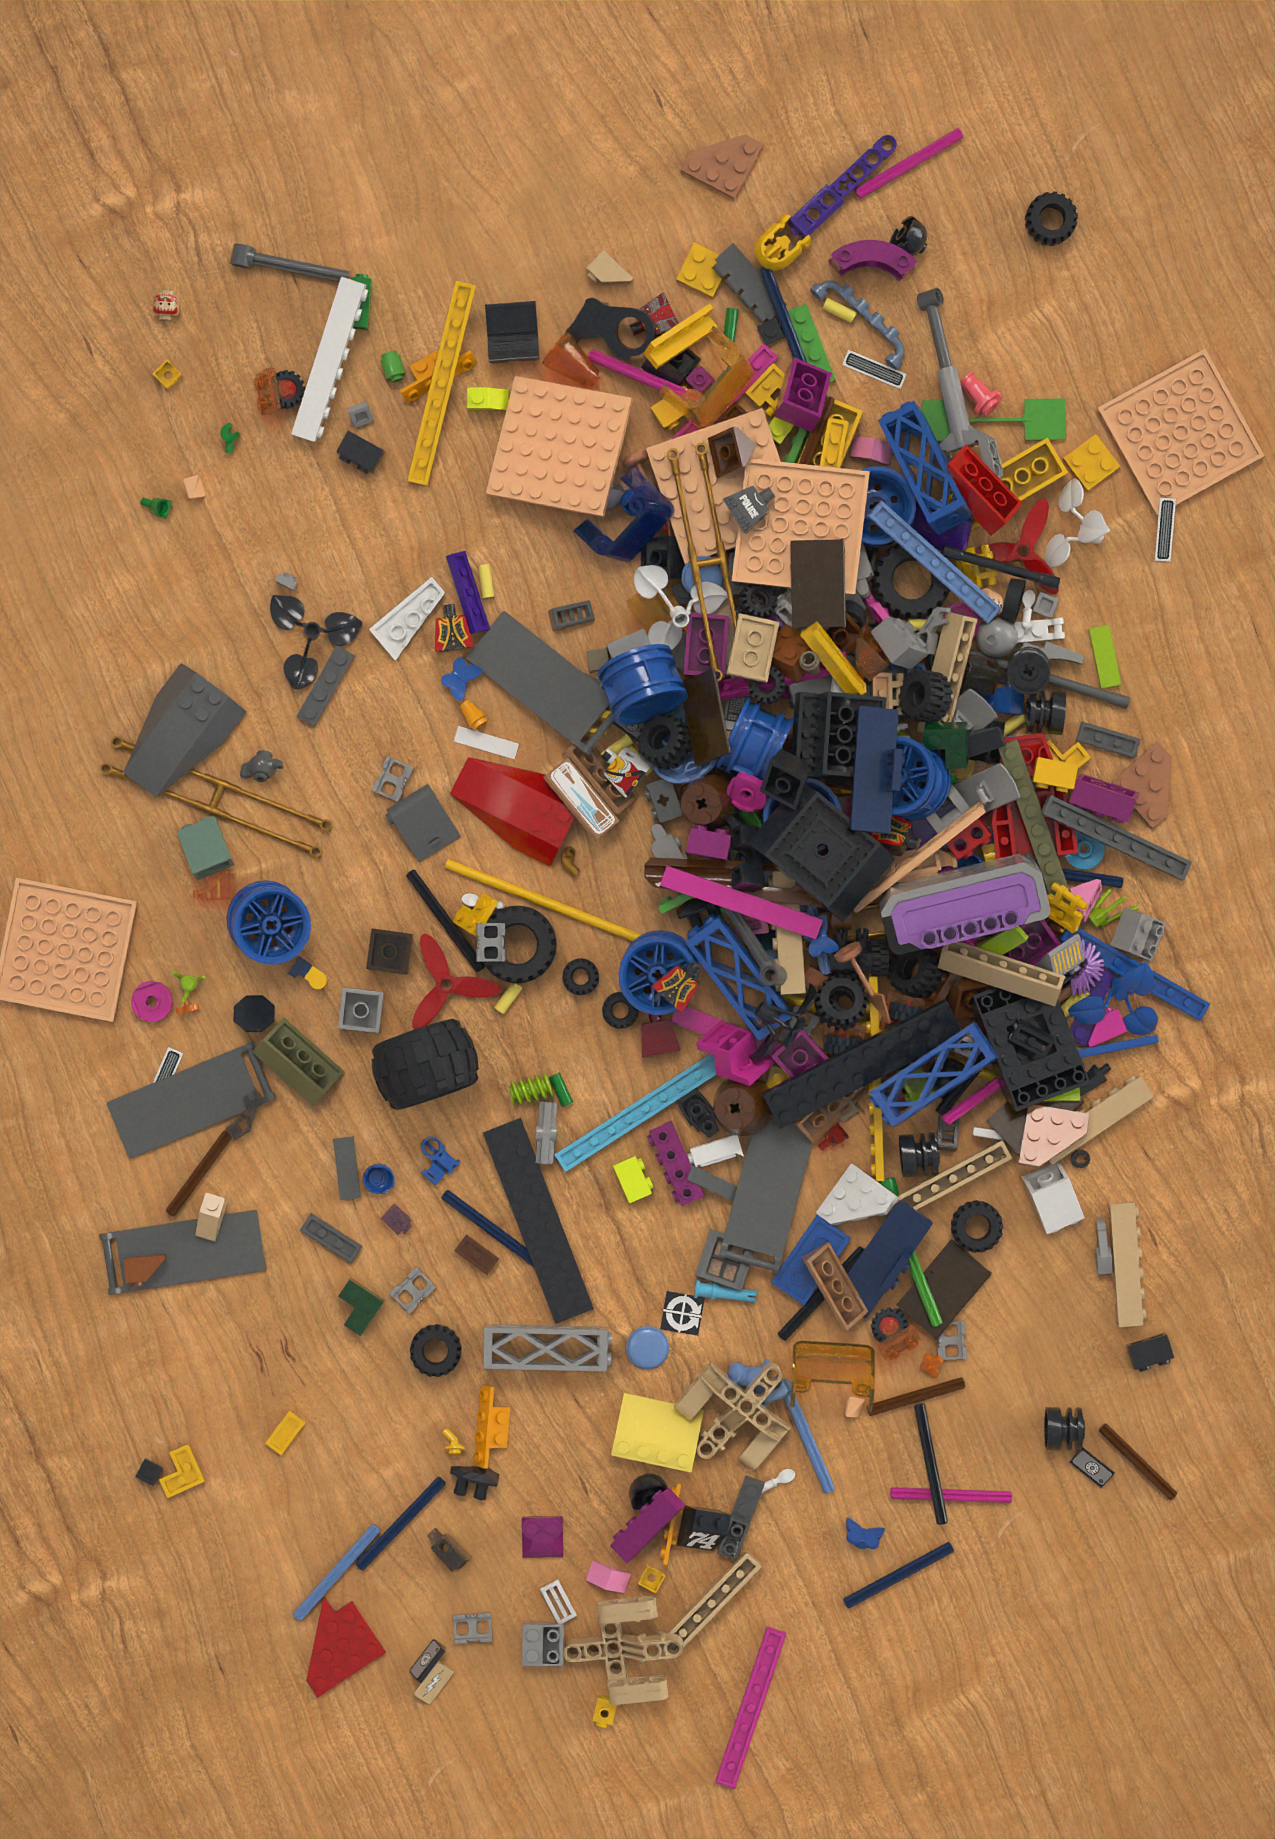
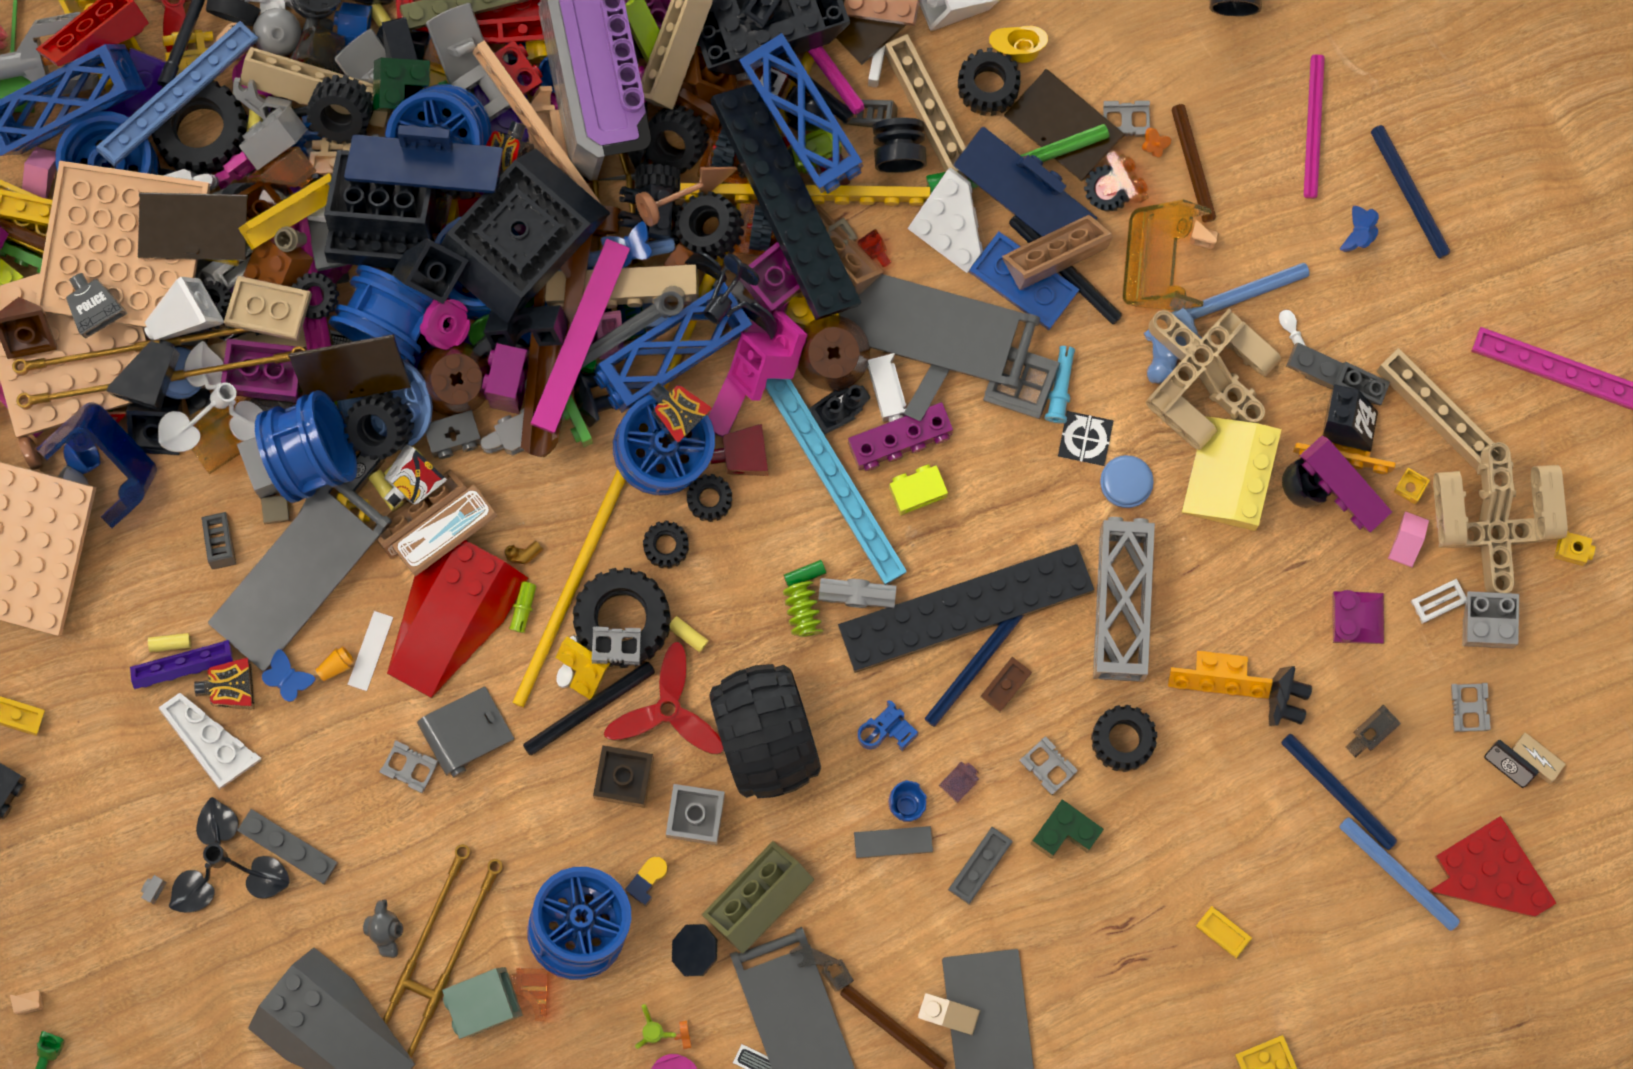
camera: 90 degrees left, 10 degrees down
yellow plate [442,1428,465,1456] -> none
black axle [914,1403,948,1525] -> none
none -> black slope [107,340,180,411]
none -> white slope [145,277,224,341]
none -> lime axle [509,582,536,633]
none -> yellow piece [989,26,1048,63]

